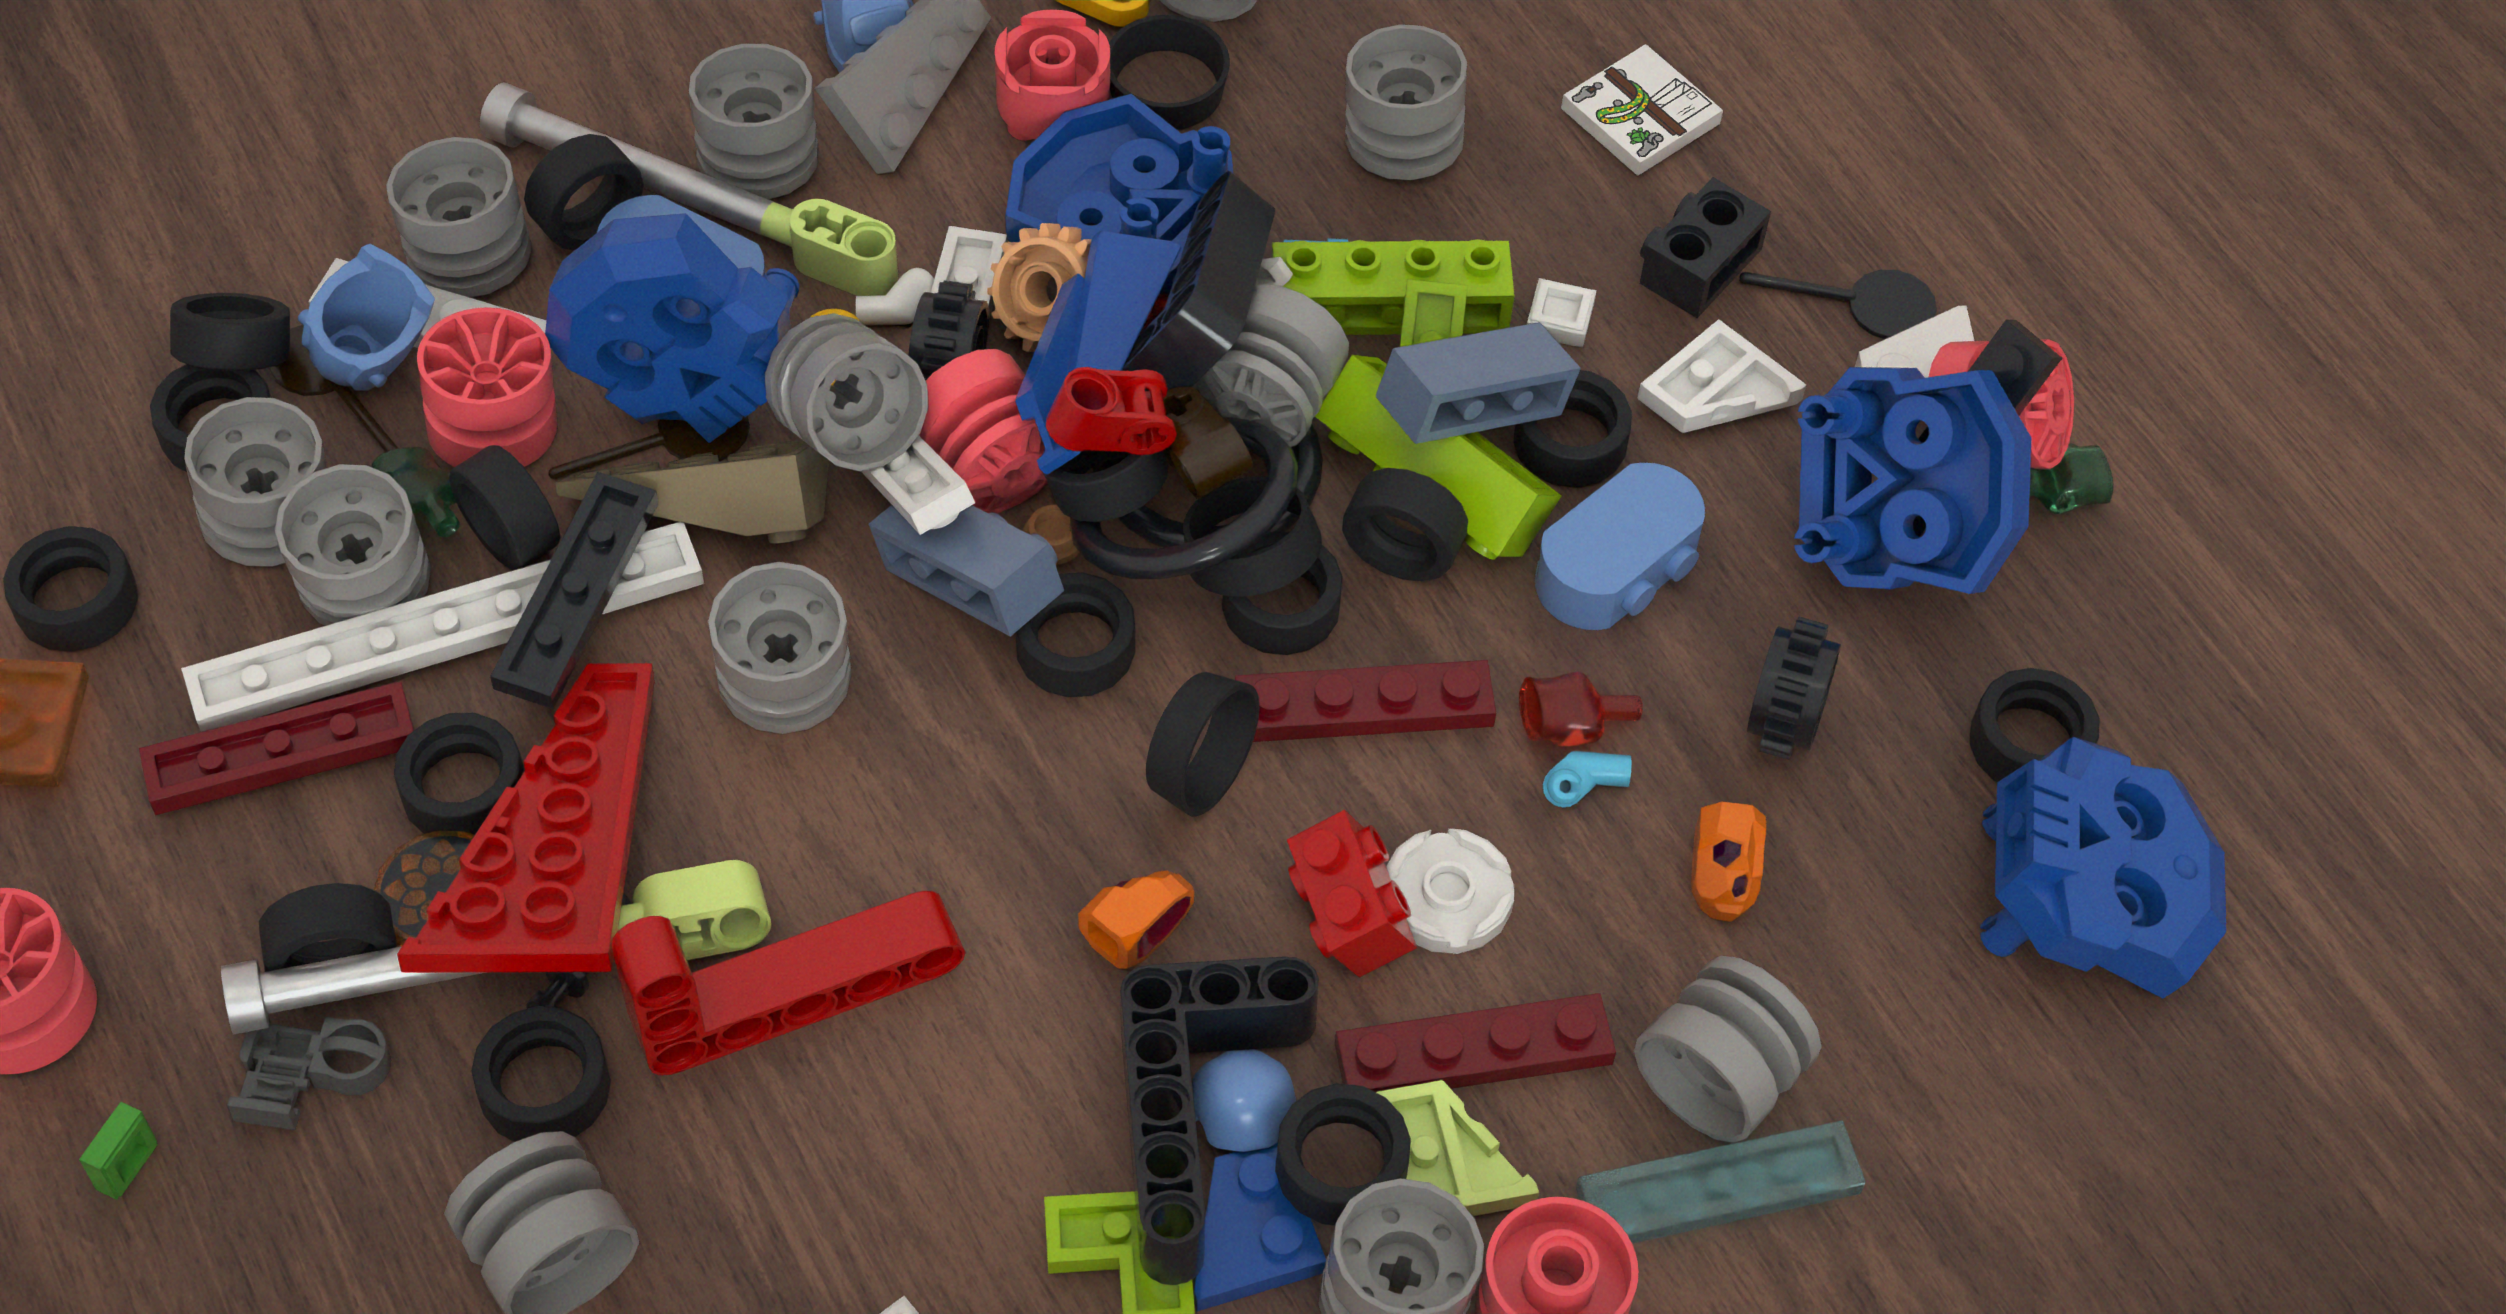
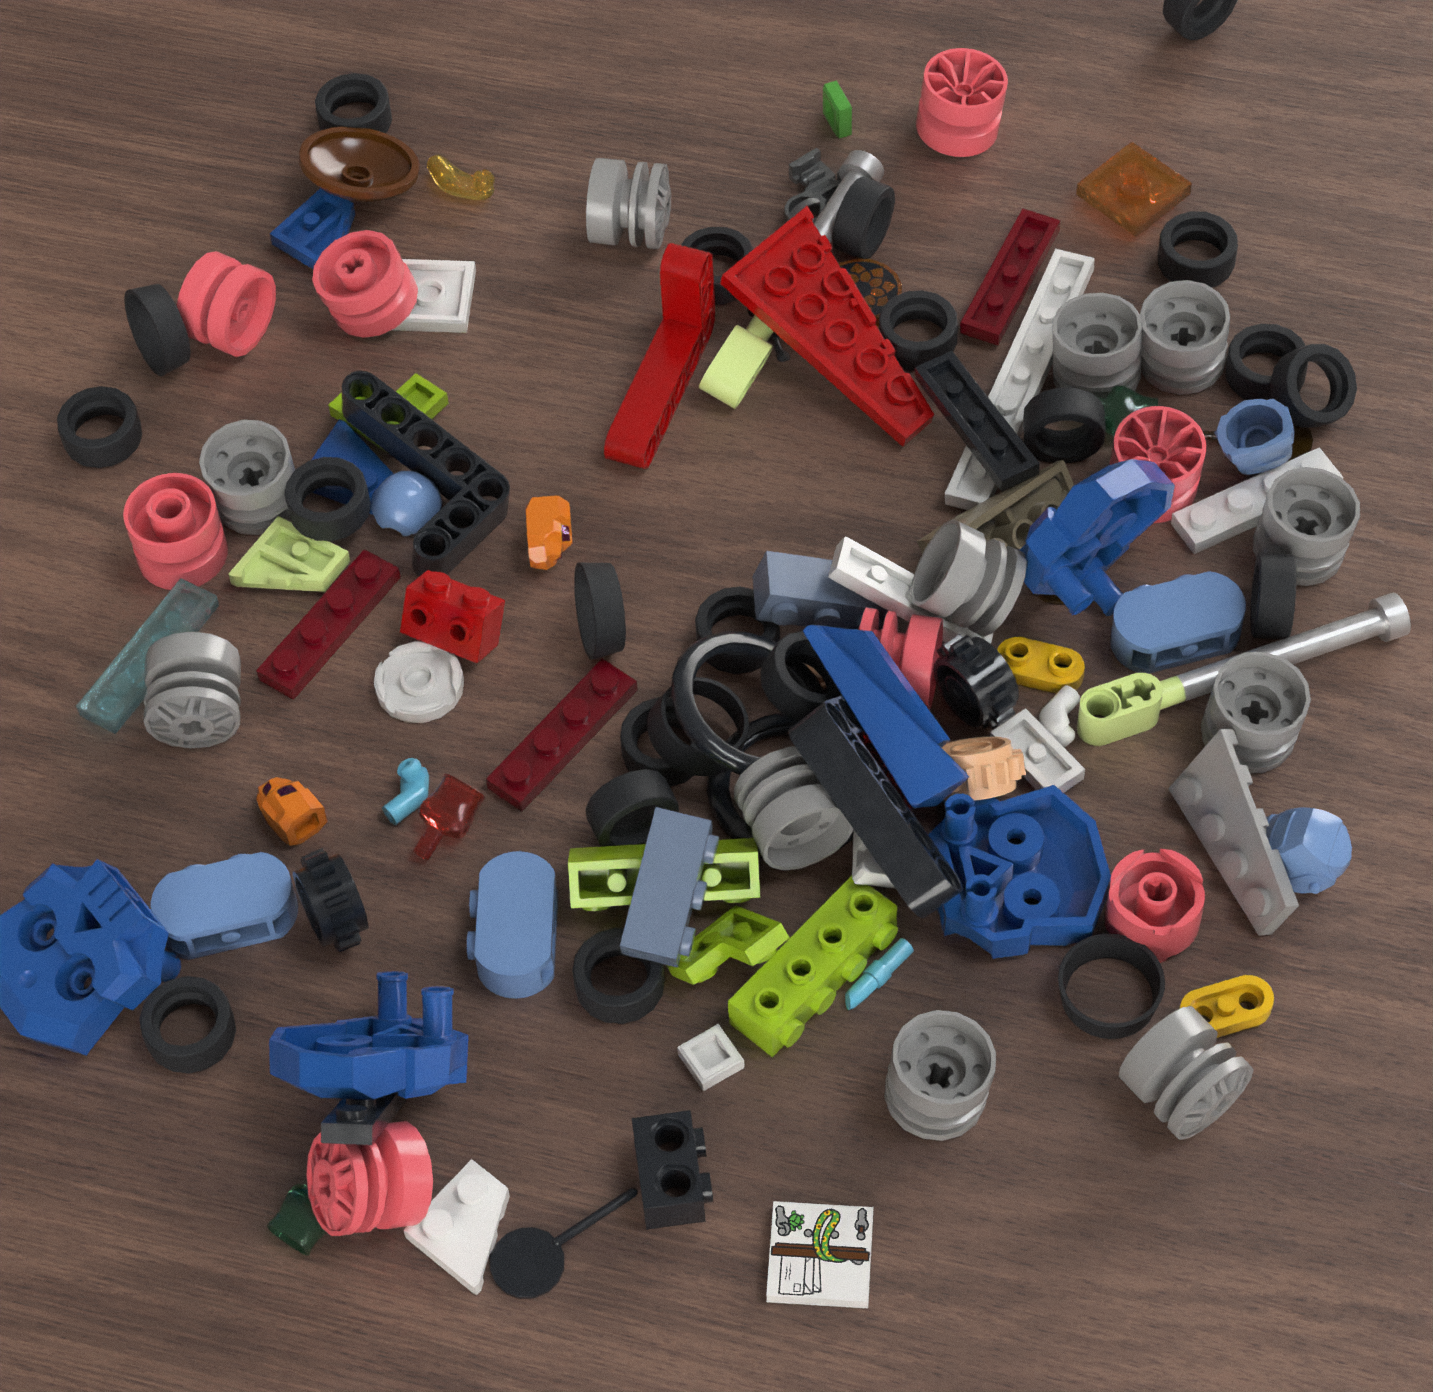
camera: 140 degrees right, 0 degrees up
light grey wheel [708,562,852,734] -> none
red piece [1046,367,1177,455] -> none
dark brown piece [1163,386,1253,499] -> none
white wing [1637,319,1806,433] -> none
none -> medium blue brick [151,852,298,960]

